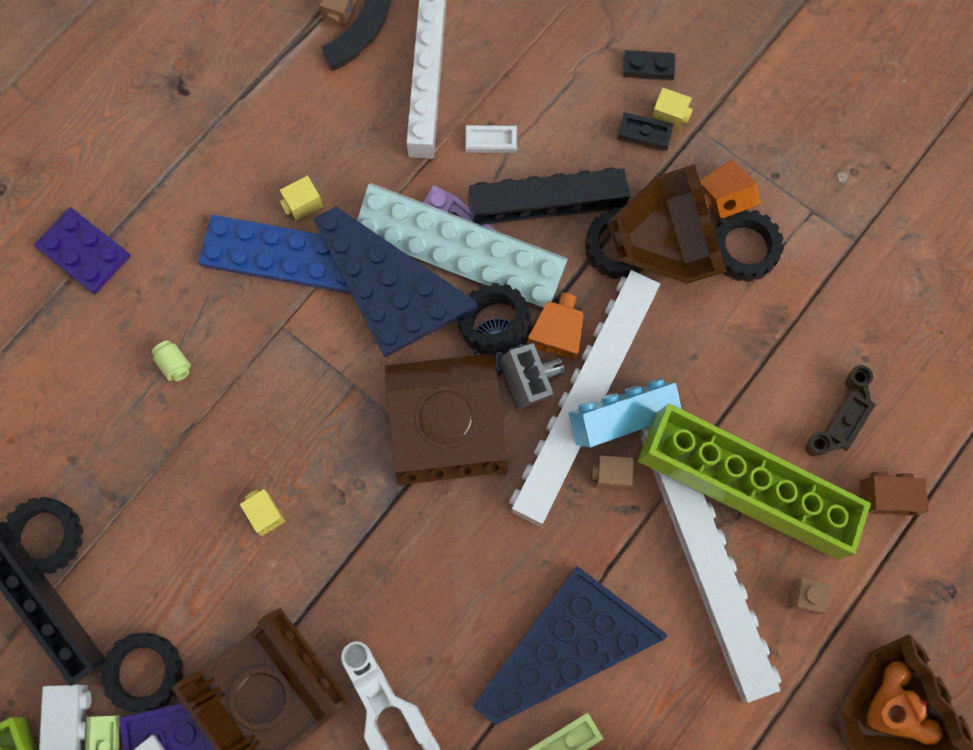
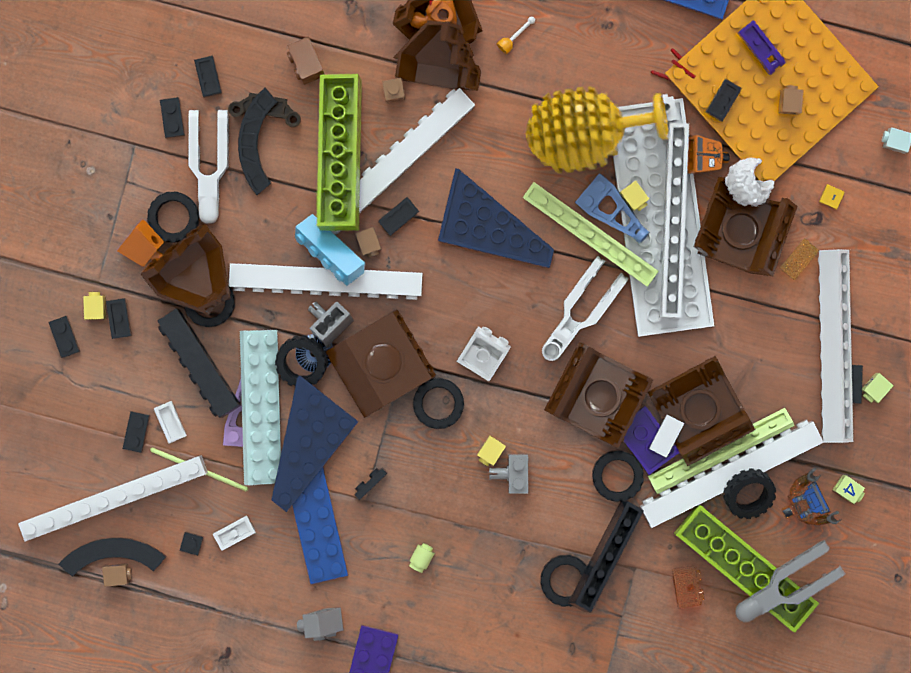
camera: 115 degrees left, 15 degrees up
light yellow brick [279,176,323,221] -> none
orange torso [527,293,584,361] -> none
none -> black plate [122,411,150,453]
none -> yellowish green axle [150,448,248,491]
none -> black plate [160,97,185,138]
none -> black plate [179,531,204,556]
none -> white piece [189,110,229,224]
none -> black plate [194,55,222,98]
none -> white plate [213,515,256,551]
none -> black tile [238,87,278,195]
none -> light grey brick [297,607,343,641]
none -> black plate [354,467,388,500]
none -> black plate [378,197,420,236]
none -> reddish brown panel [393,21,481,91]
none -> black tyre [413,378,464,429]
none -> white plate [457,326,511,381]
none -> light grey brick [489,454,528,494]

